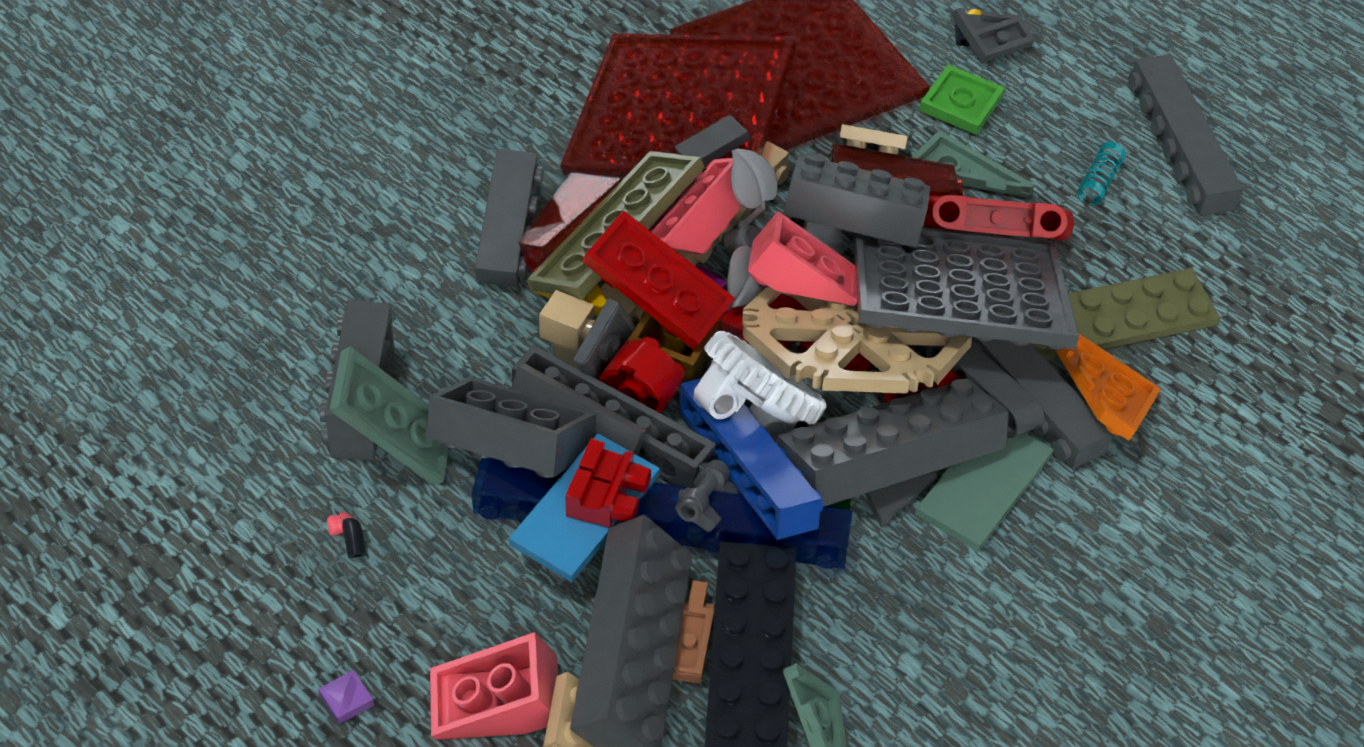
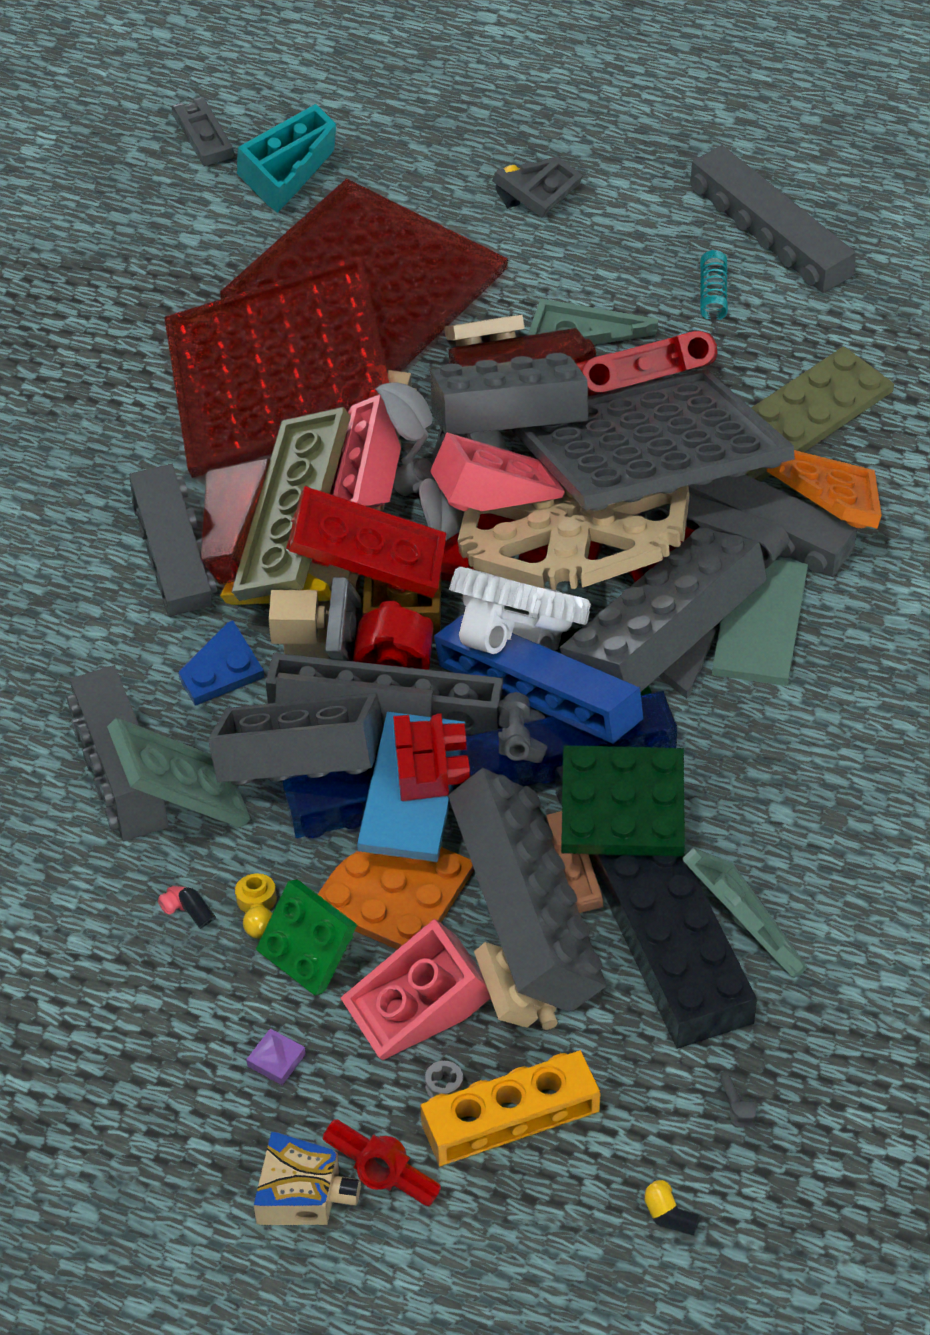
camera: 20 degrees left, 0 degrees up
dark grey tile [674,115,750,167] -> none
bright green plate [919,64,1005,135] -> none
none -> blue wing [178,620,265,706]
none -> yellow plate [235,873,277,939]
none -> green plate [256,879,358,996]
none -> orange plate [318,847,474,950]
none -> dark green plate [561,746,685,856]

